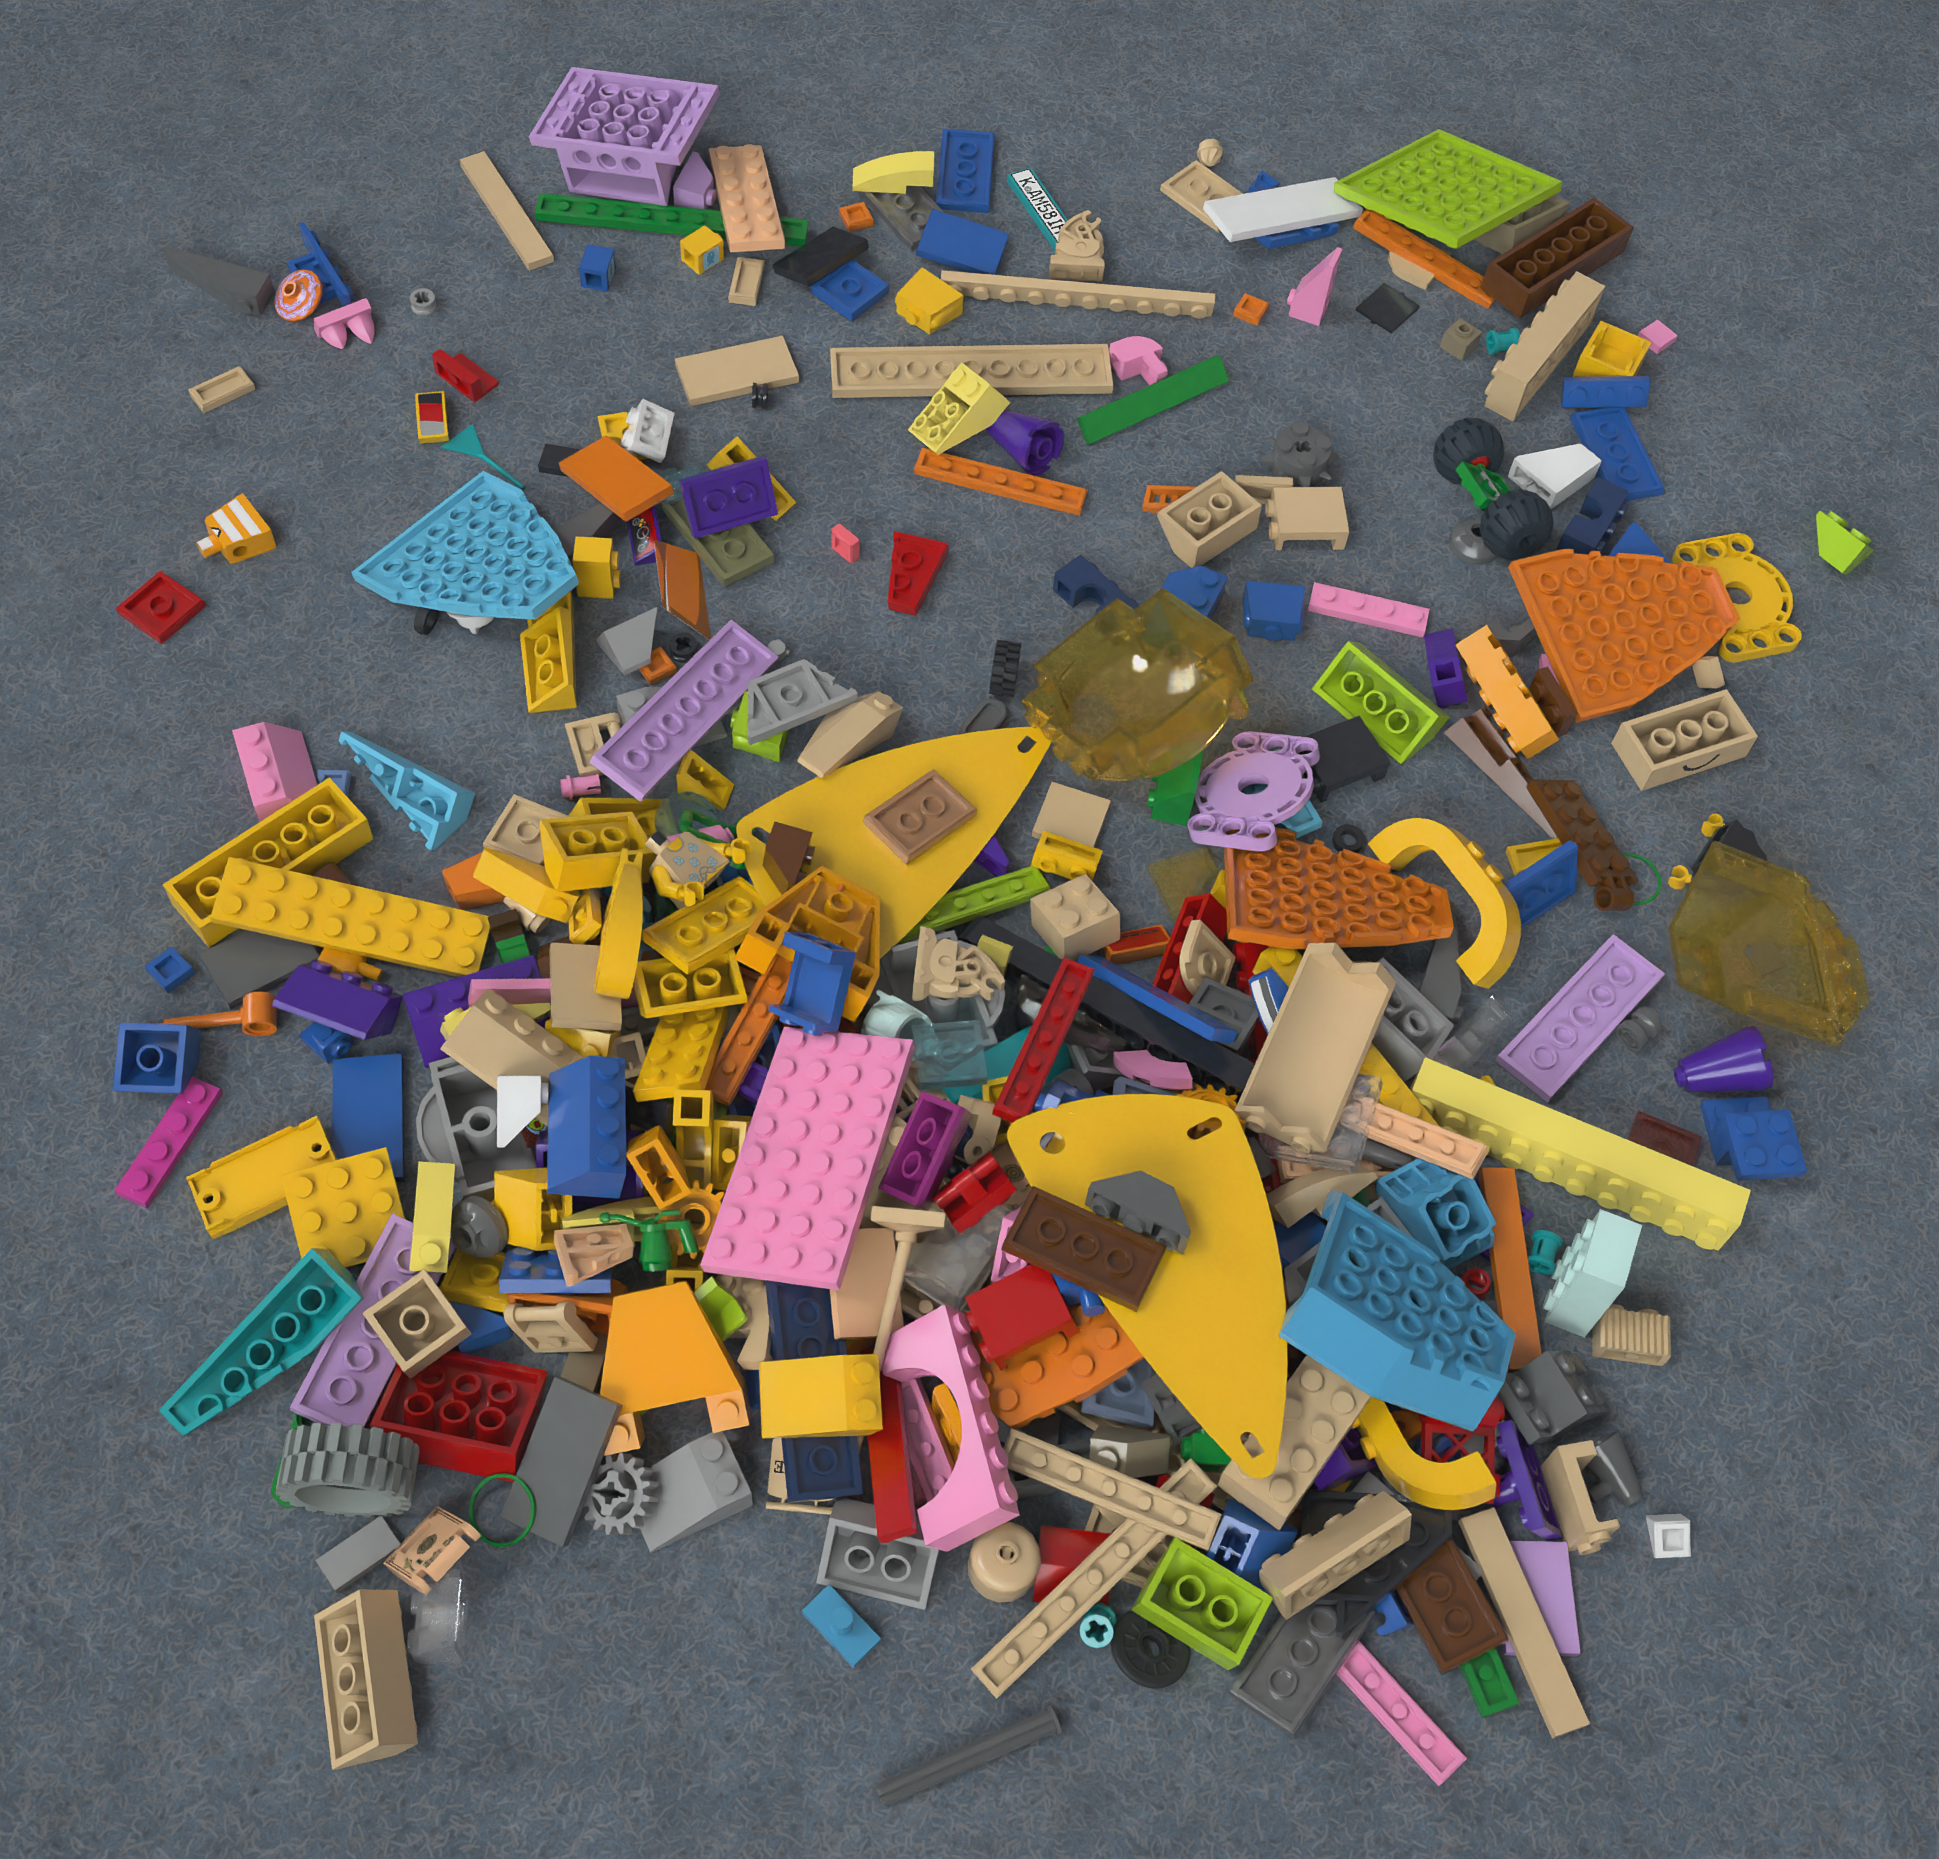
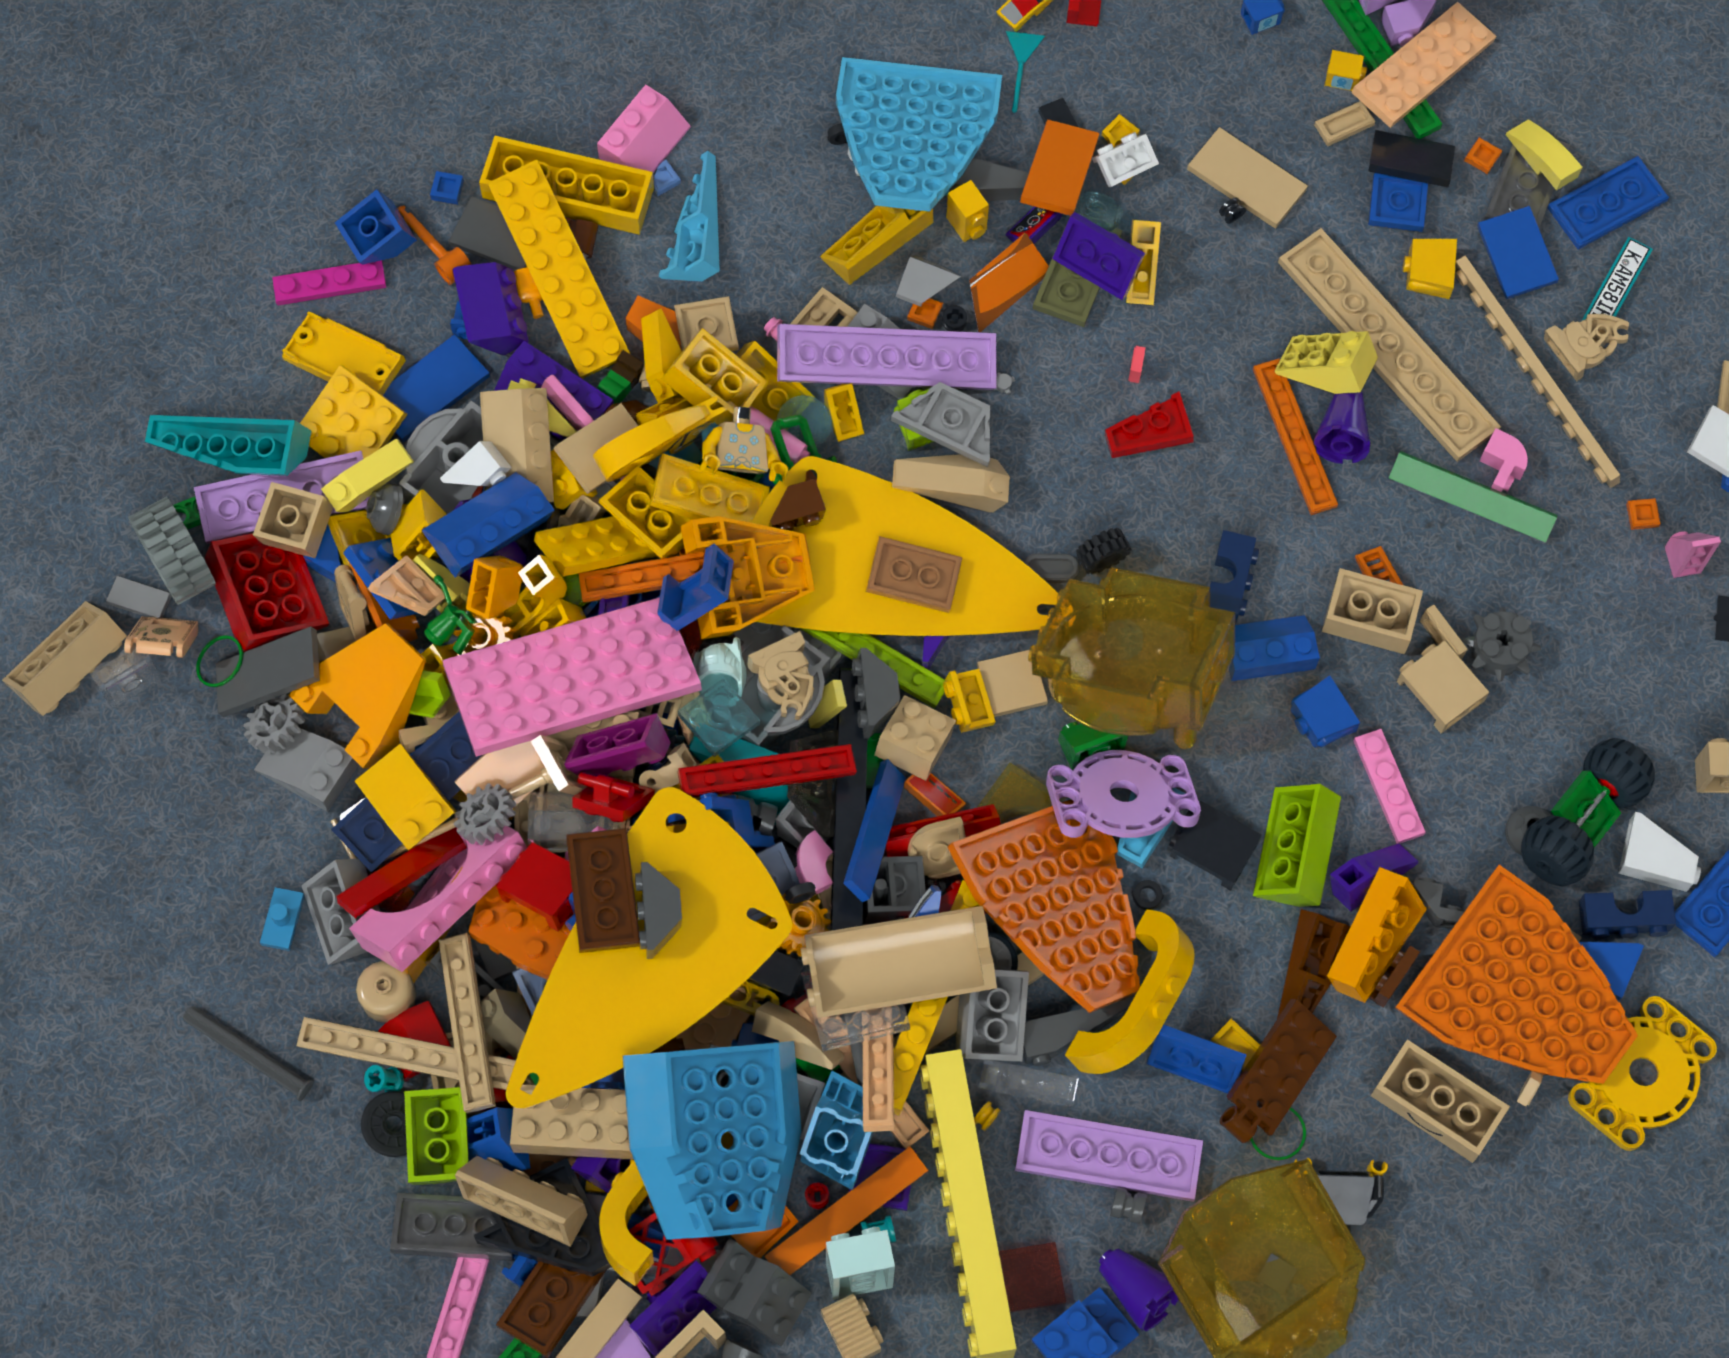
camera: 60 degrees right, 10 degrees up
none -> light grey gear [454,783,516,845]
none -> black piece [785,882,816,904]
none -> dark grey slope [852,648,900,739]

